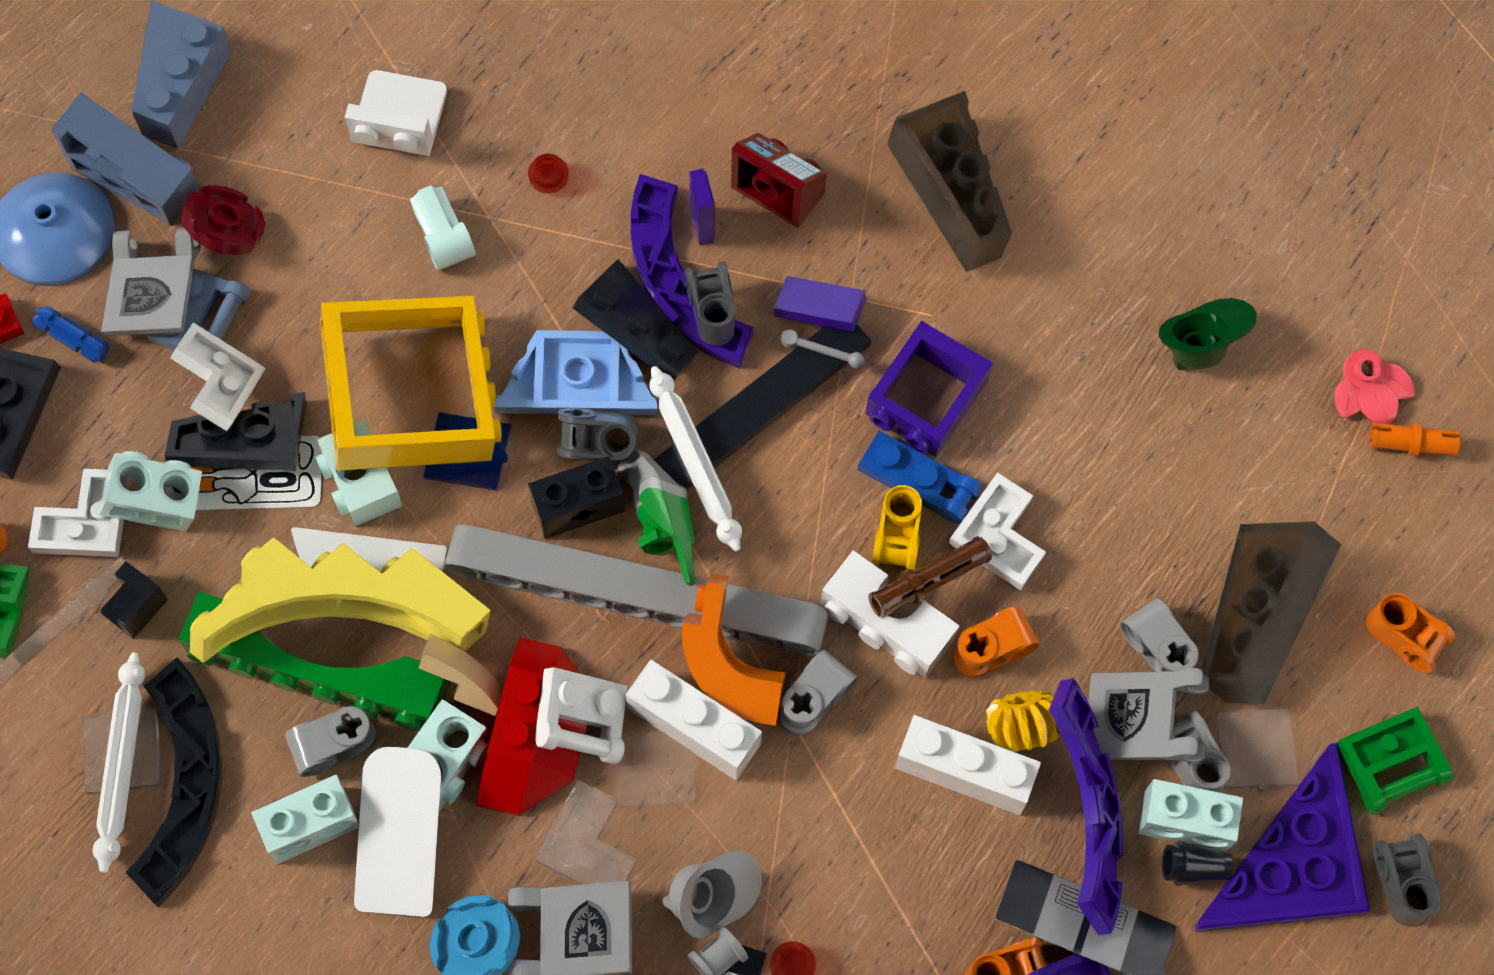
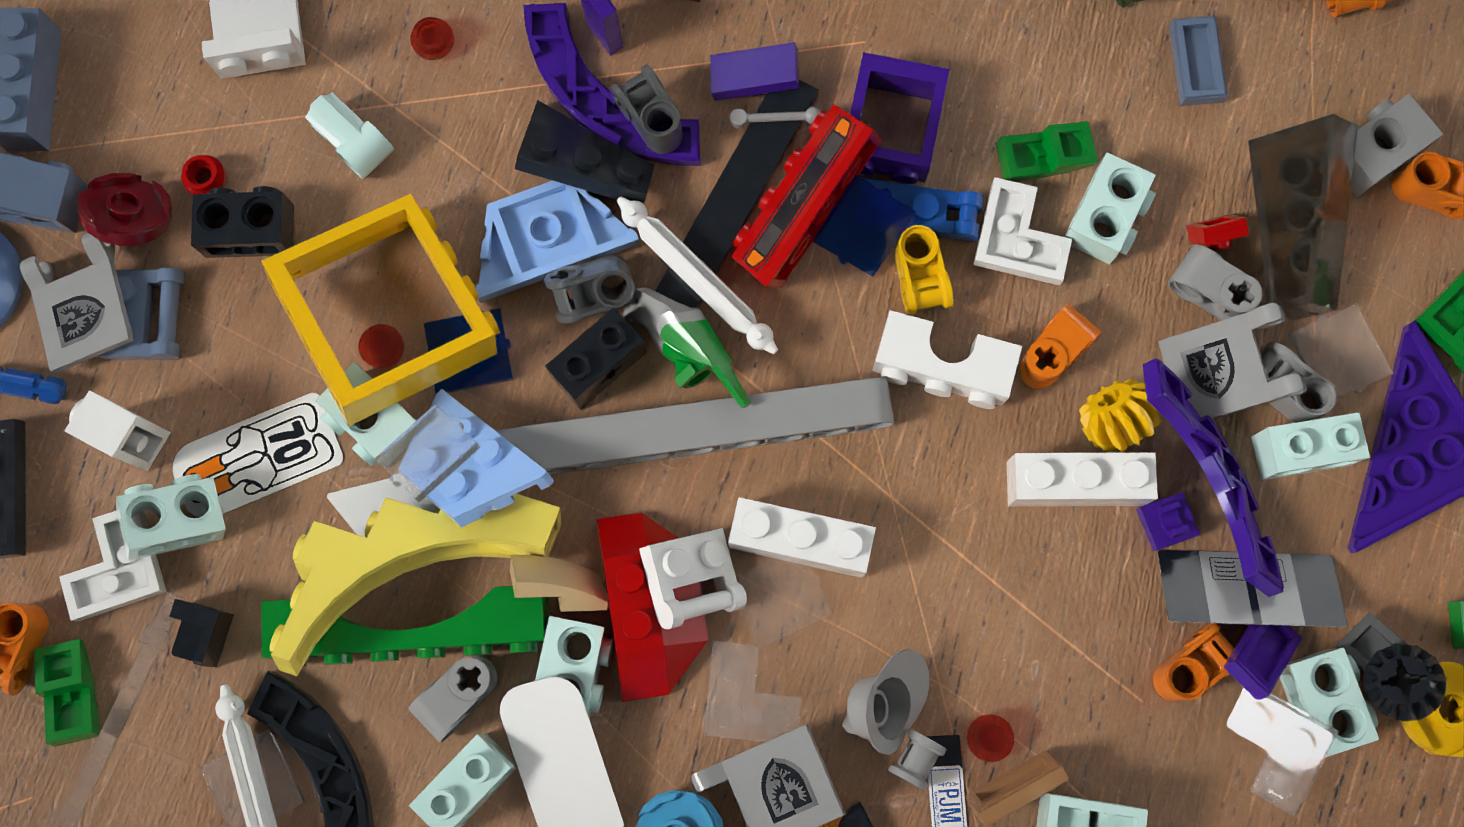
camera: 15 degrees left, 10 degrees up
black wing [164,392,307,471] -> none
white plate [170,322,266,431] -> none
orange arch [682,573,786,726] -> none
light grey piece [779,649,858,736] -> none
reddish brown pin [868,536,992,619] -> none
black cone [1162,840,1233,886] -> none
none -> white brick [65,390,171,471]
none -> red plate [181,155,227,195]
none -> black brick [191,186,294,258]
none -> clear red plate [358,324,404,369]
none -> clear piece [375,404,480,503]
none -> light blue wing [400,389,554,527]
none -> red slope [731,104,883,288]
none -> clear blue piece [813,175,917,277]
none -> green slope [995,121,1098,182]
none -> light aqua brick [1064,152,1156,265]
none -> dark purple tile [1136,492,1200,552]
none -> sand blue tile [1169,16,1227,106]
none -> red plate [1186,214,1249,251]
none -> light grey brick [1324,93,1444,198]

